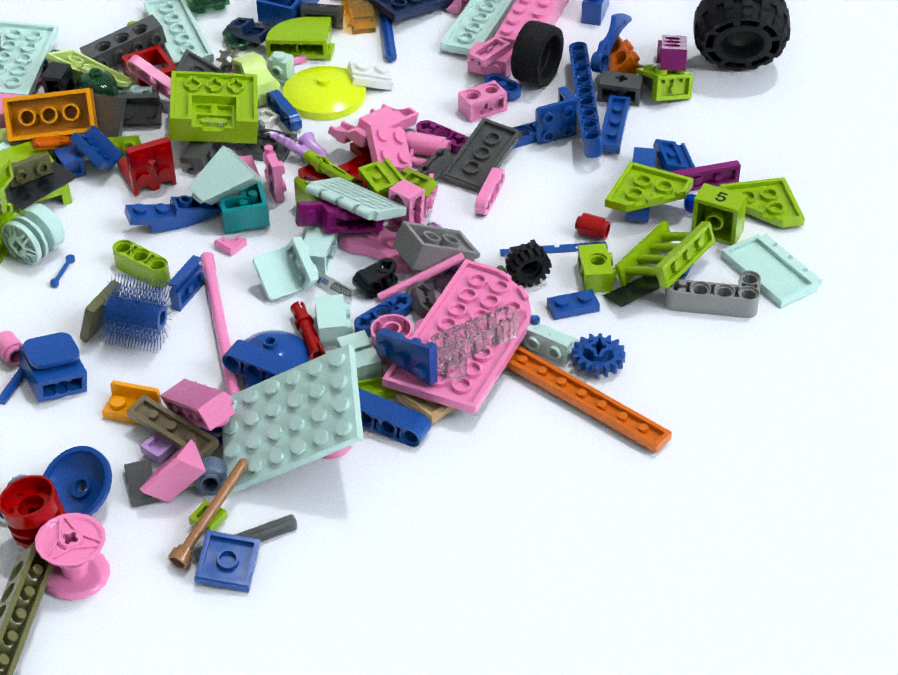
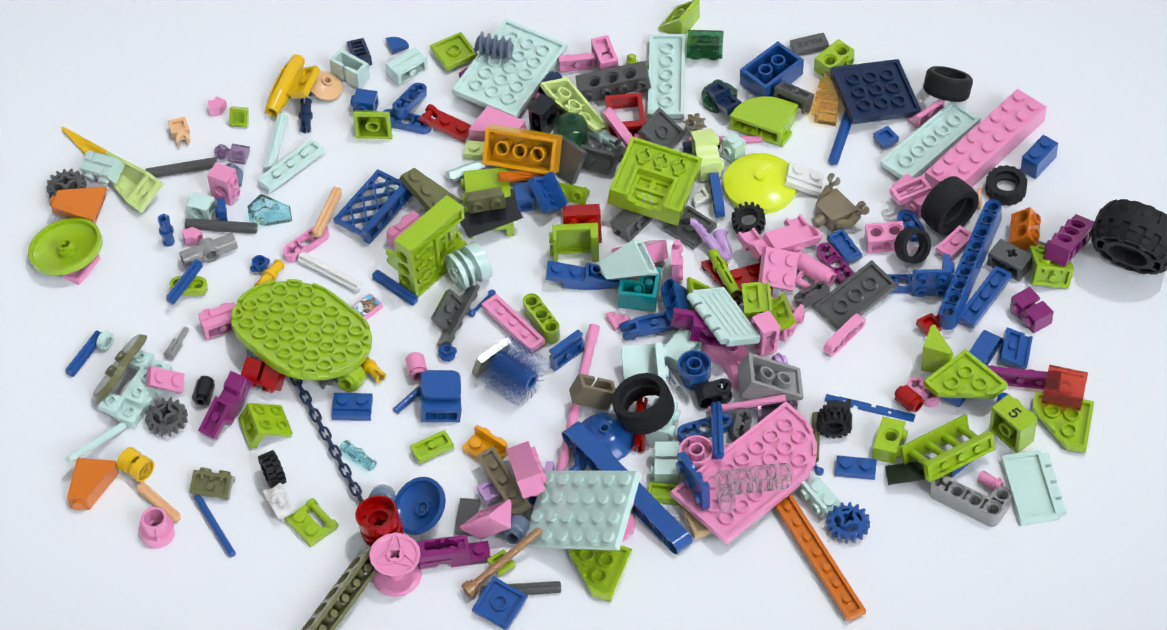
camera: 25 degrees right, 10 degrees up
blue piece [590,13,632,73] -> none
none -> lime plate [410,430,454,464]
none -> magenta plate [416,535,491,569]
none -> dark grey bracket [430,284,480,347]
none -> blue plate [438,344,457,362]
none -> bright pink plate [482,294,545,353]
none -> lime panel [549,223,599,262]
none -> bright pink plate [559,53,596,73]
none -> lime plate [568,545,632,602]
none -> dark tan piece [569,373,616,411]
none -> bright pink brick [591,35,618,71]
none -> black tyre [612,373,675,435]
none -> blue hinge [619,311,676,341]
none -> blue beam [661,279,691,321]
none -> blue piece [678,350,711,391]
none -> blue axle [711,401,724,460]
none -> black tyre [731,202,766,235]
none -> dark tan torso [811,173,870,232]
none -> blue plate [826,228,862,264]
none -> blue plate [873,126,899,149]
none -> black tyre [894,227,931,264]
none -> bright pink beam [907,377,940,407]
none -> red plate [916,312,943,336]
none -> lime slope [921,324,953,373]
none -> bright pink plate [936,225,972,261]
none -> bright pink pin [977,470,1004,492]
none -> black tyre [985,165,1027,206]
none -> magenta piece [1010,287,1054,333]
none -> clear red tile [1041,364,1088,411]

